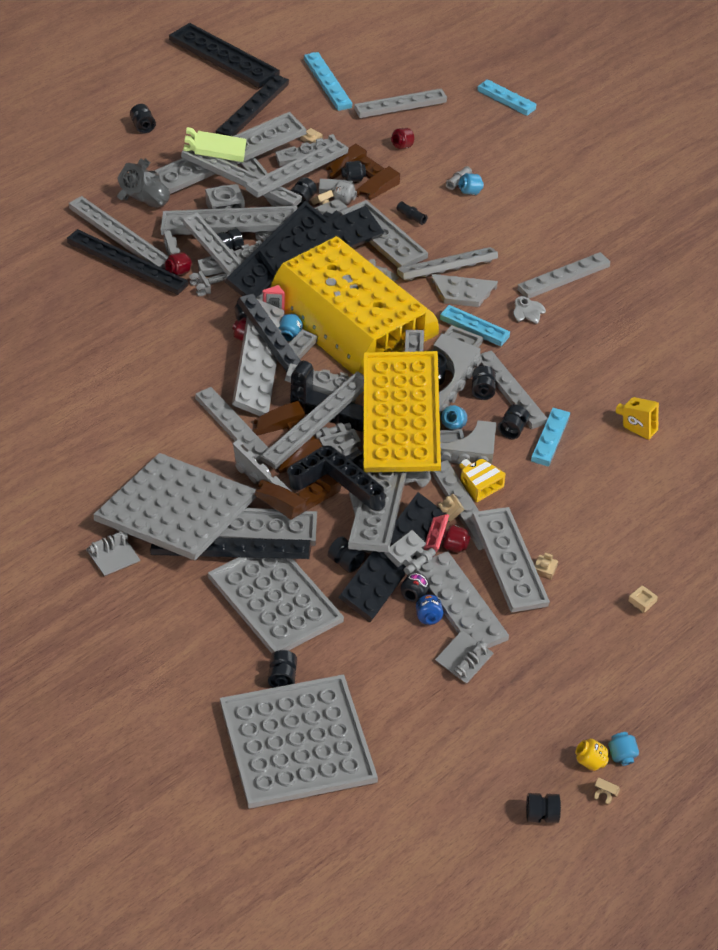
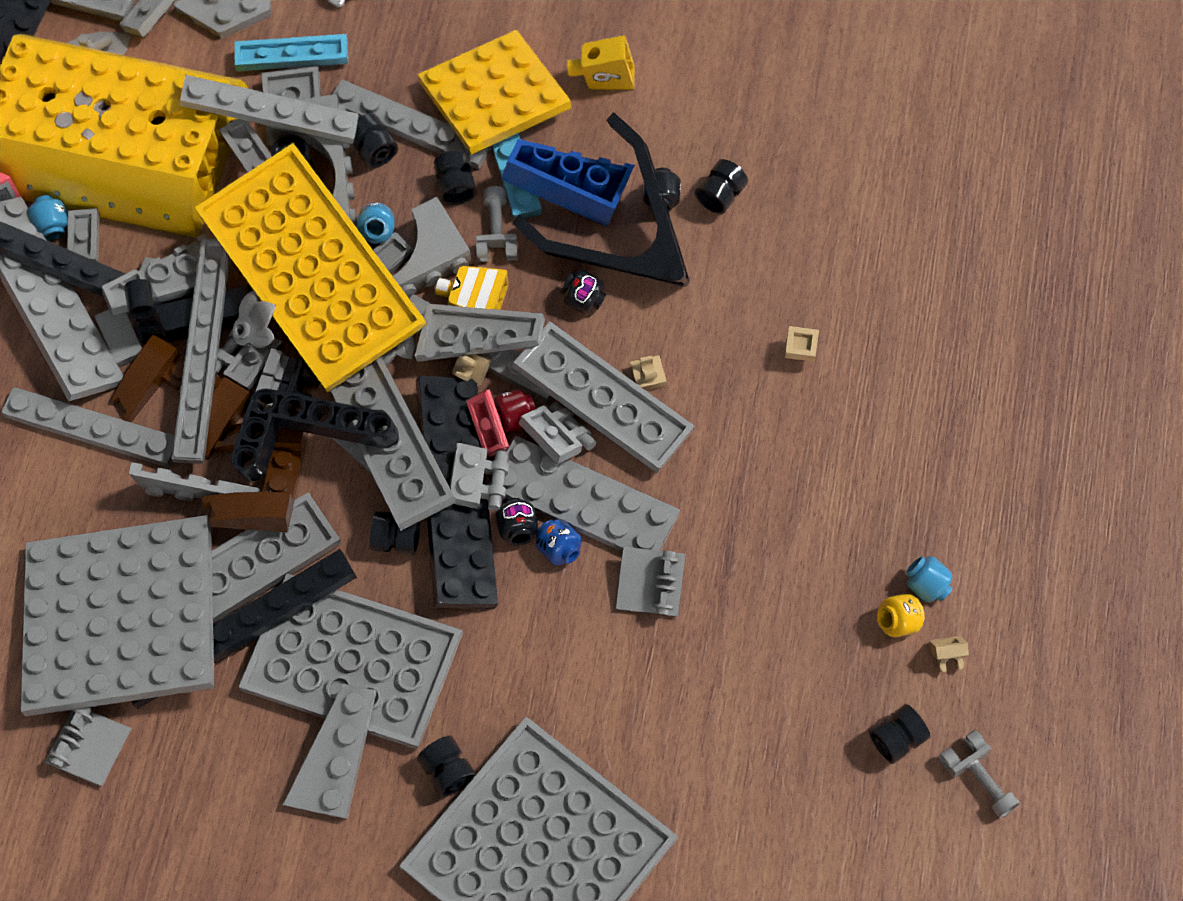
camera: 30 degrees left, 20 degrees up
none -> light grey tile [95,310,142,367]
none -> light grey plate [179,75,359,144]
none -> light grey plate [232,291,276,348]
none -> light grey wing [283,684,377,819]
none -> light grey wing [415,304,545,362]
none -> yellow plate [418,30,571,155]
none -> light grey bar [476,186,518,262]
none -> blue wedge [501,139,635,227]
none -> black piece [512,112,690,287]
none -> light grey plate [519,402,596,464]
none -> black head [560,270,607,314]
none -> black head [643,167,681,212]
none -> black wheel [695,159,748,214]
none -> light grey bar [938,730,1020,819]

